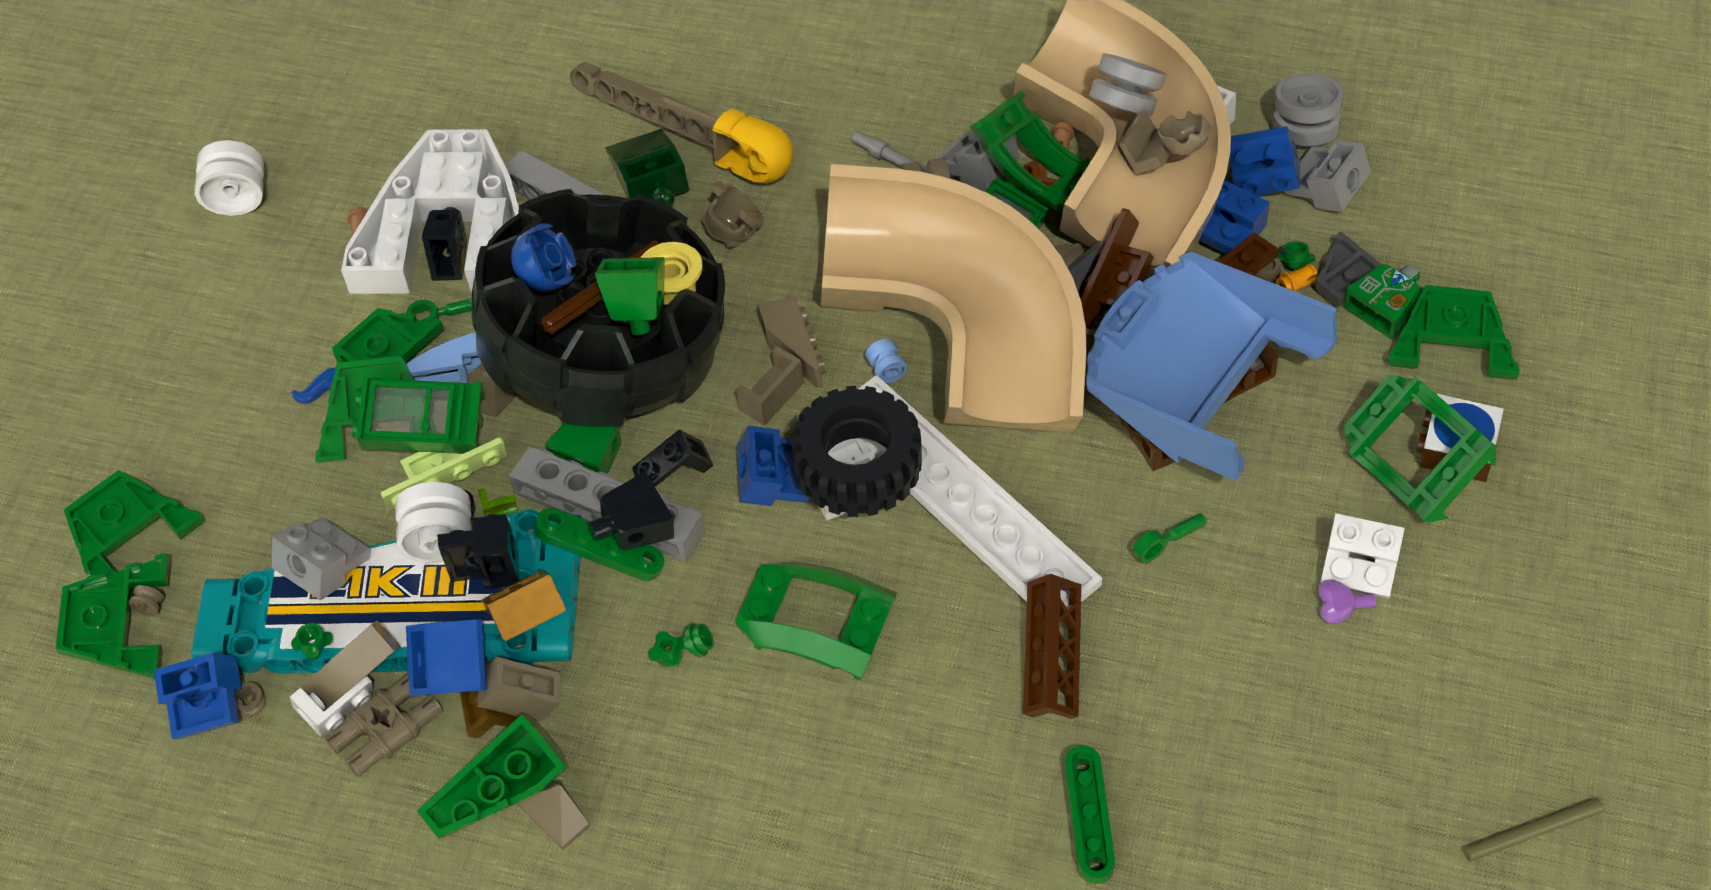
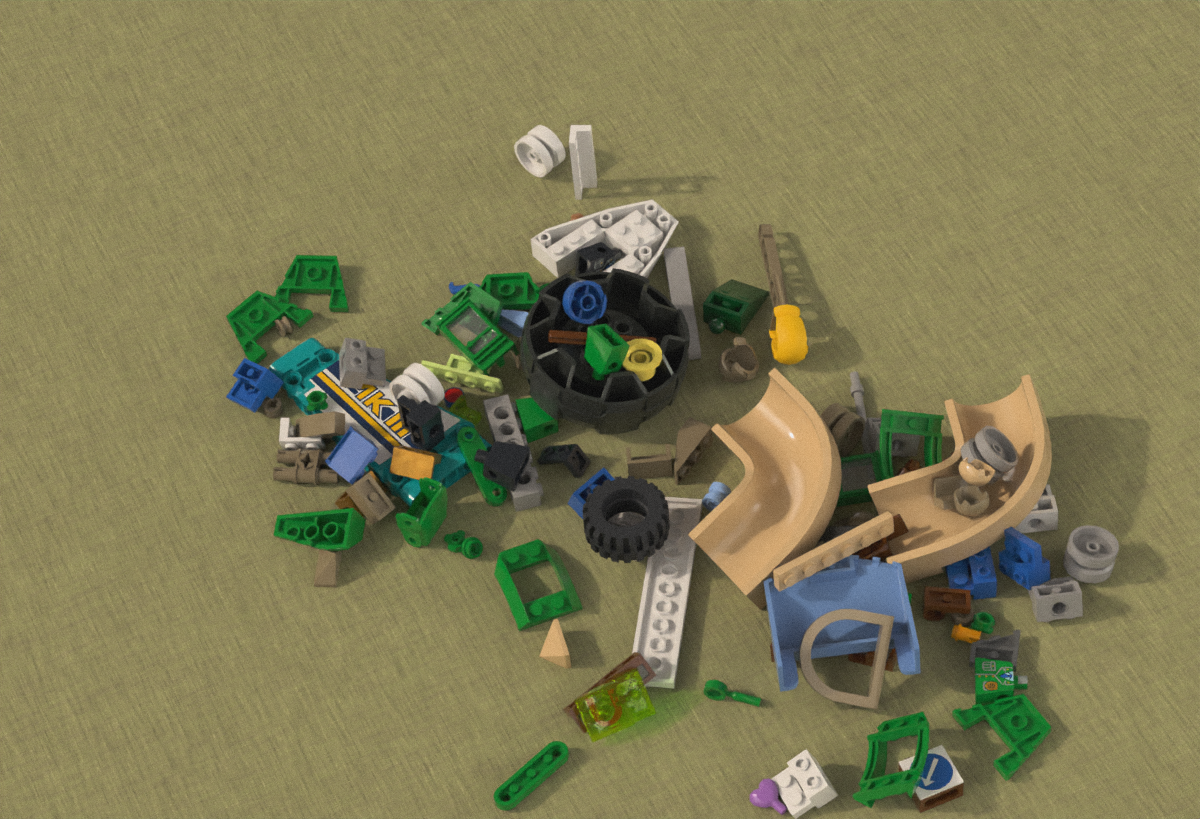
camera: 50 degrees right, 5 degrees down
none -> green piece [396,477,448,548]
none -> tan slope [539,619,571,669]
none -> white fence [569,125,597,200]
none -> clear neon green slope [574,668,656,743]
none -> tan plate [773,511,894,592]
none -> dark tan window [799,609,894,709]
none -> tan hair [959,457,996,487]

